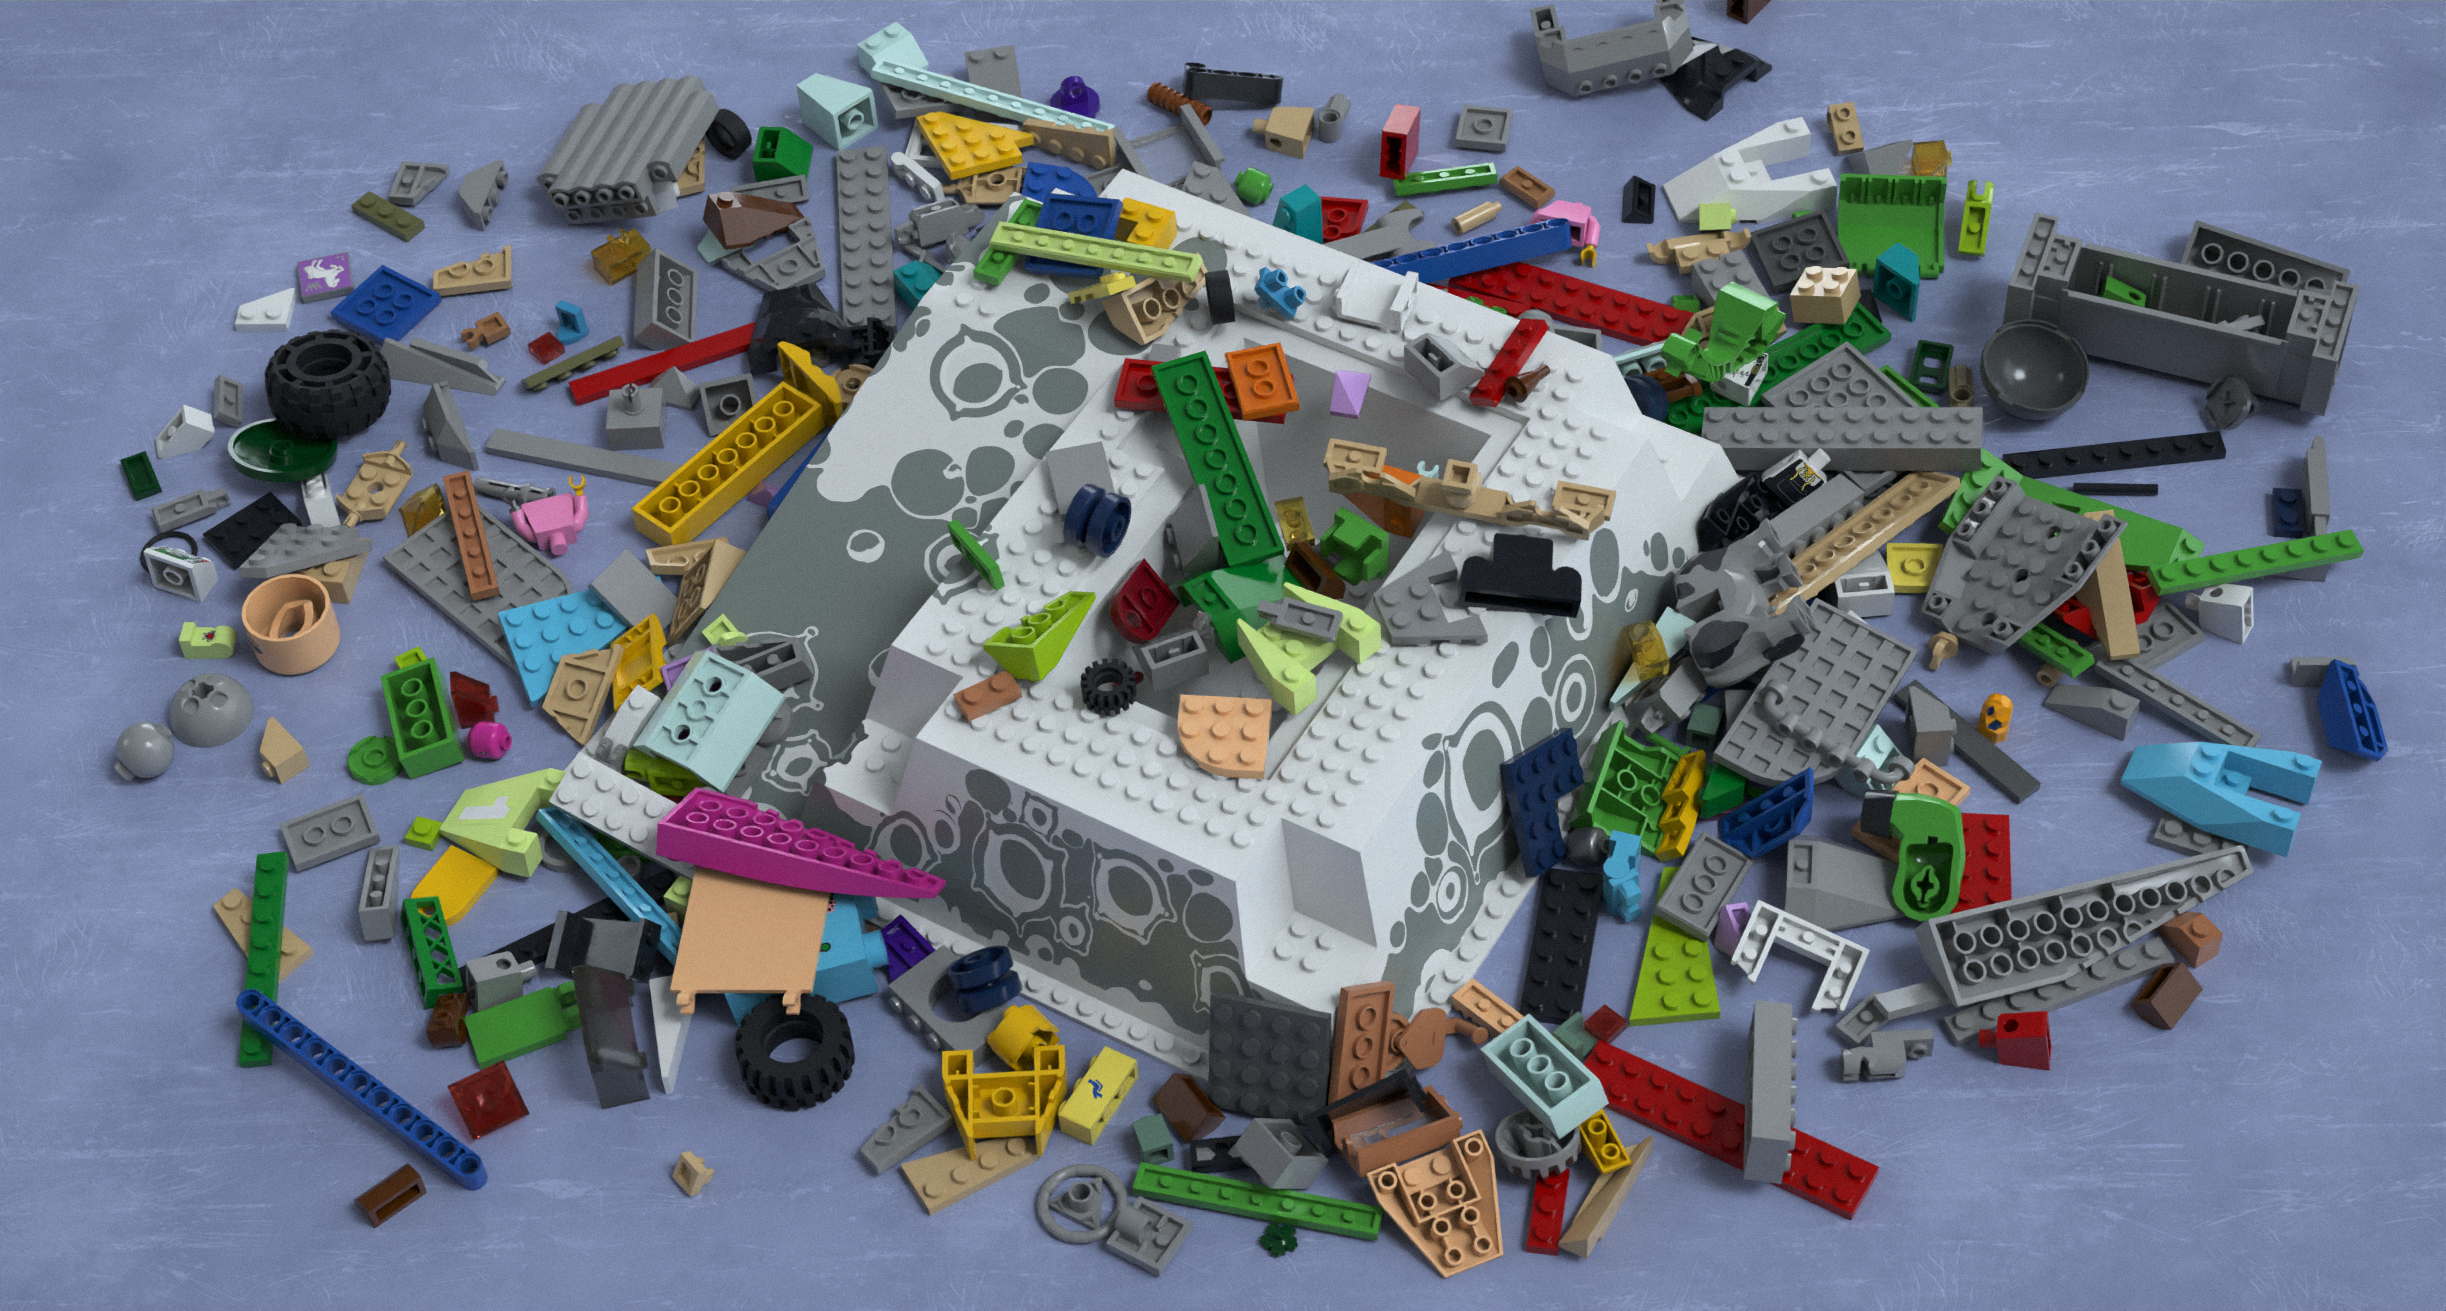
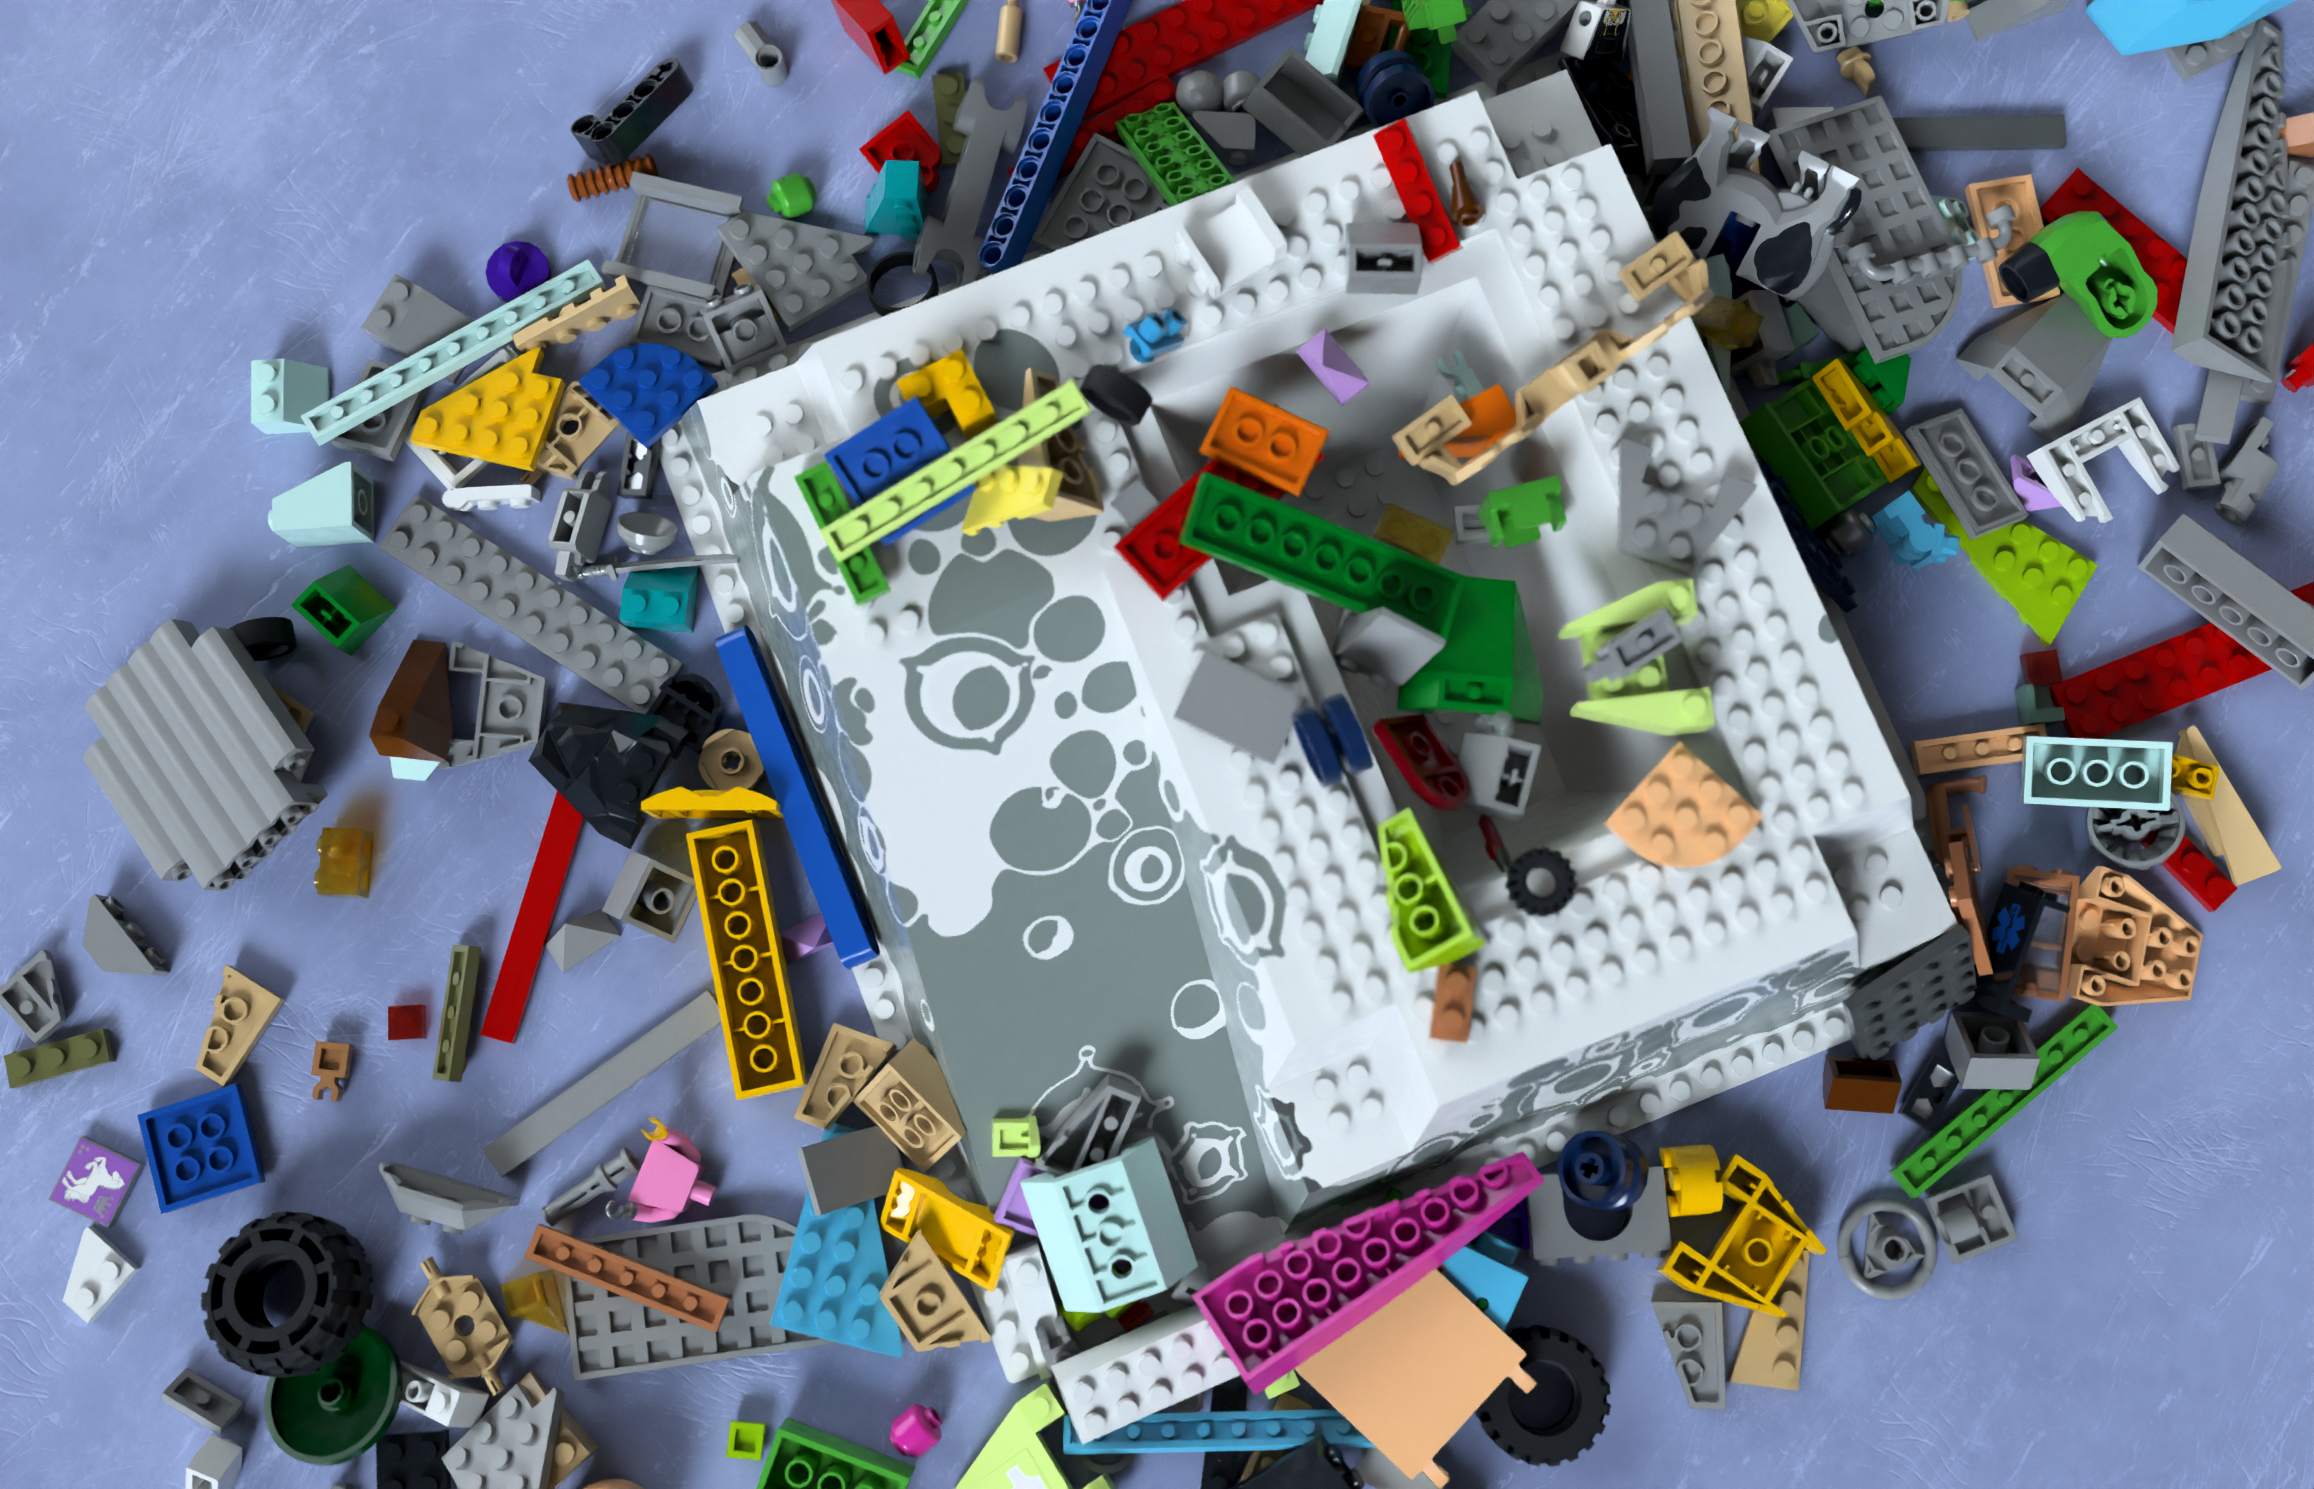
camera: 55 degrees left, 30 degrees up
light grey wedge [381,337,506,396] -> none
clear red slope [450,671,500,729] -> none
dark azure tile [555,300,589,346] -> none
light grey brick [606,384,668,451] -> none
light grey slope [634,248,698,351] -> none
light grey plate [729,174,809,203] -> none
bright green tile [947,519,1005,591] -> none
light yellow brick [1057,1046,1139,1146] -> none
sand green brick [1132,1113,1175,1165] -> none
tan torso [1253,107,1315,159] -> none
dark green plant [1260,1222,1298,1257] -> none
reddish brown brick [1284,541,1346,599] -> none
black brick [1457,533,1582,618] -> none
black plate [1519,868,1603,1025] -> none
blue wedge [1721,767,1814,859] -> none
light grey slope [1905,686,1957,767] -> none
light orange rock [1977,693,2013,744] -> none

